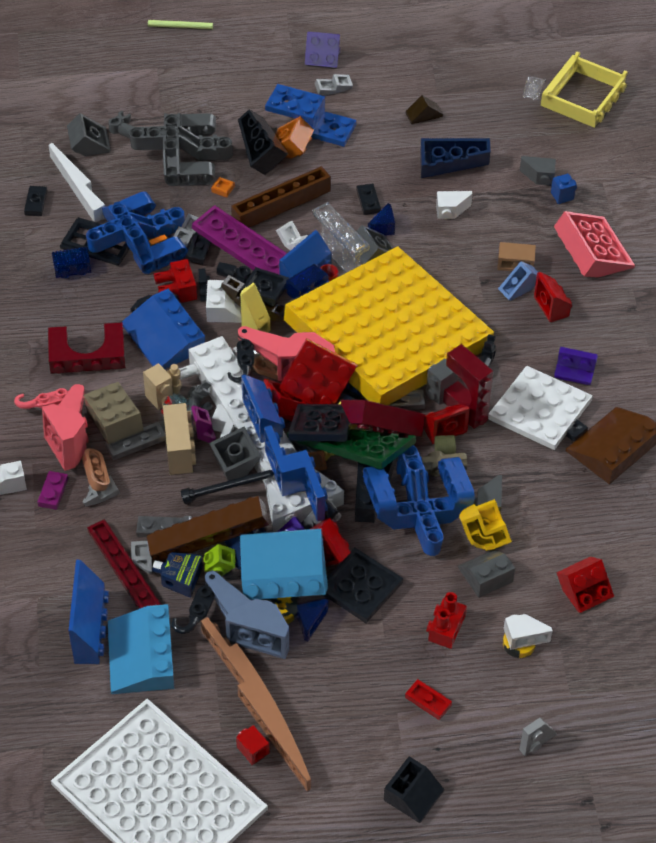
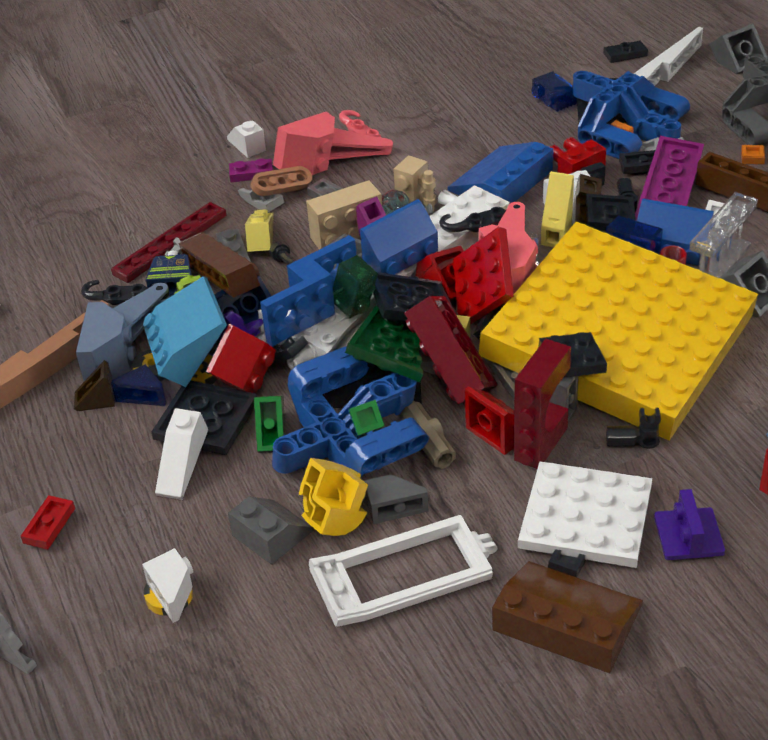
camera: 75 degrees right, 10 degrees down
dark red arch [48,322,126,374] -> none
blue slope [69,560,109,664] -> none
dark tan brick [83,382,144,444] -> none
dark azure slope [108,604,175,694] -> none
red brick [426,592,467,649] -> none
olive piece [435,435,456,454] -> none
red slope [556,556,614,613] -> none
none -> dark brown slope [74,360,115,411]
none -> white slope [155,408,208,500]
none -> light yellow slope [245,209,274,252]
none -> green slope [254,396,285,452]
none -> white animal [309,515,497,627]
none -> clear green brick [333,255,378,319]
none -> green plate [348,400,384,435]
none -> black plate [538,332,607,378]

